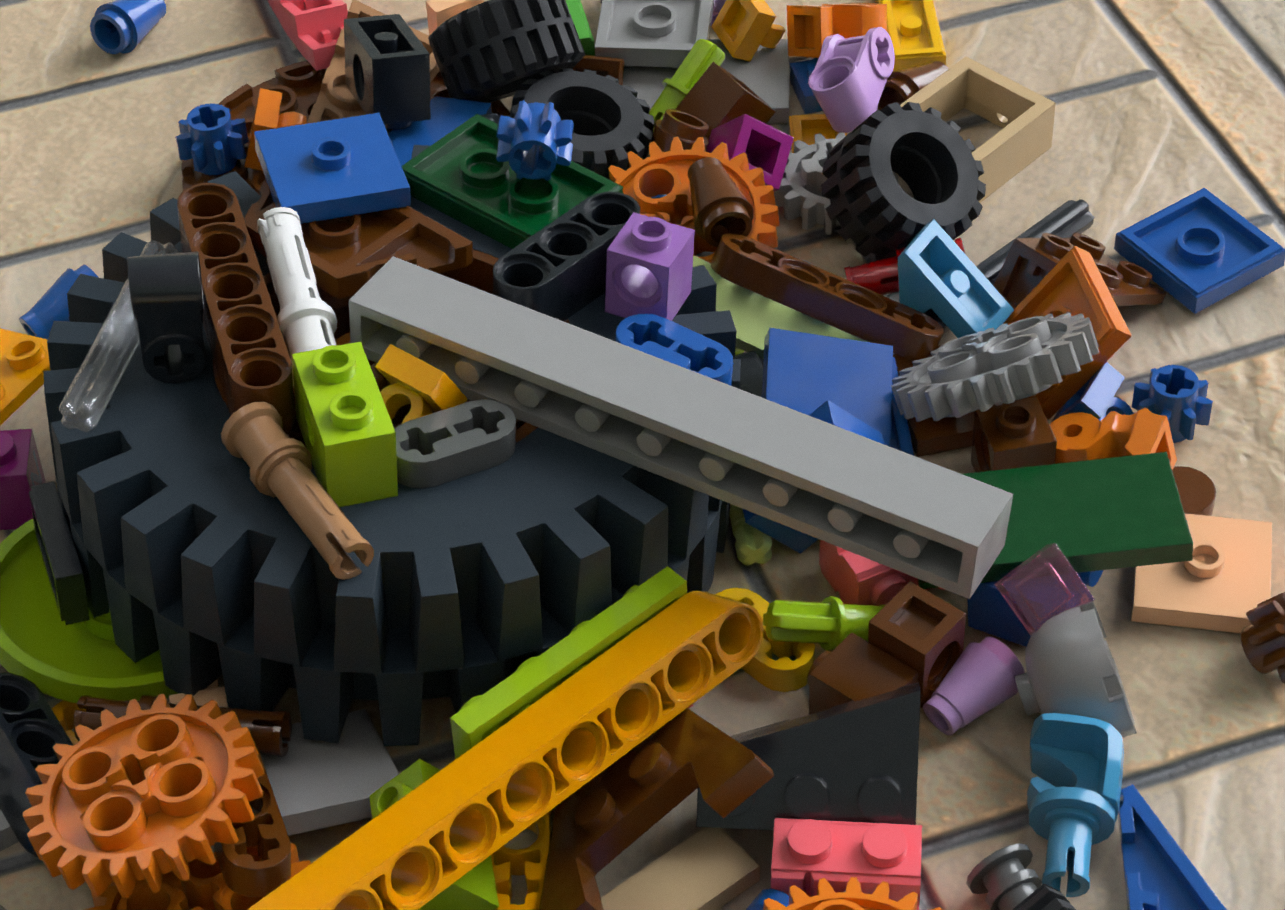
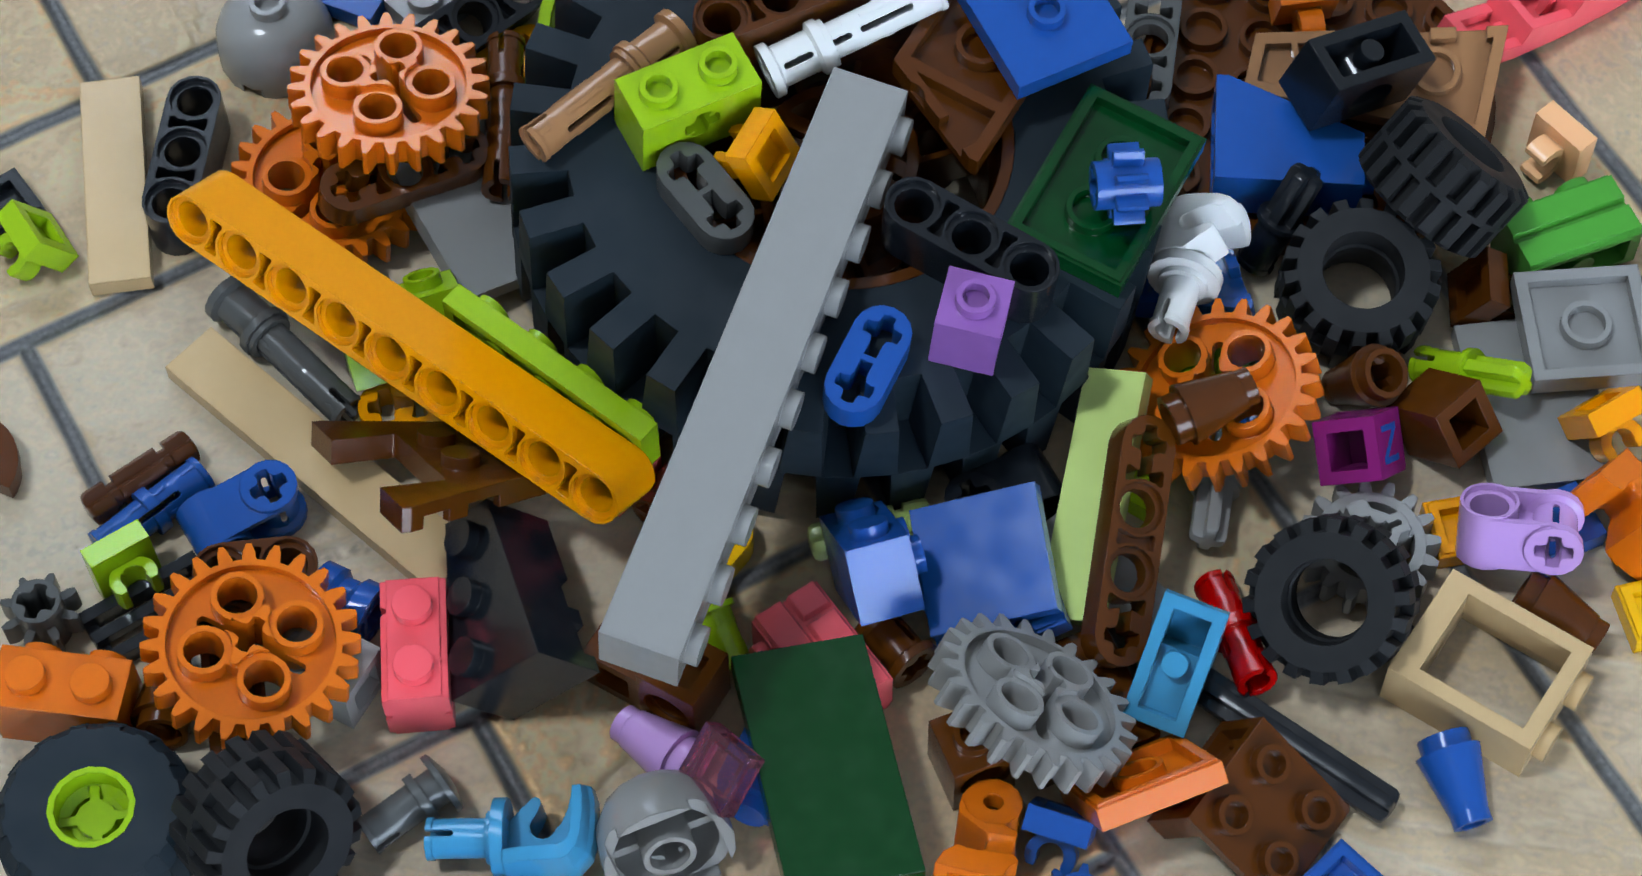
camera: 80 degrees right, 15 degrees up
none -> blue cone [1416,727,1493,832]

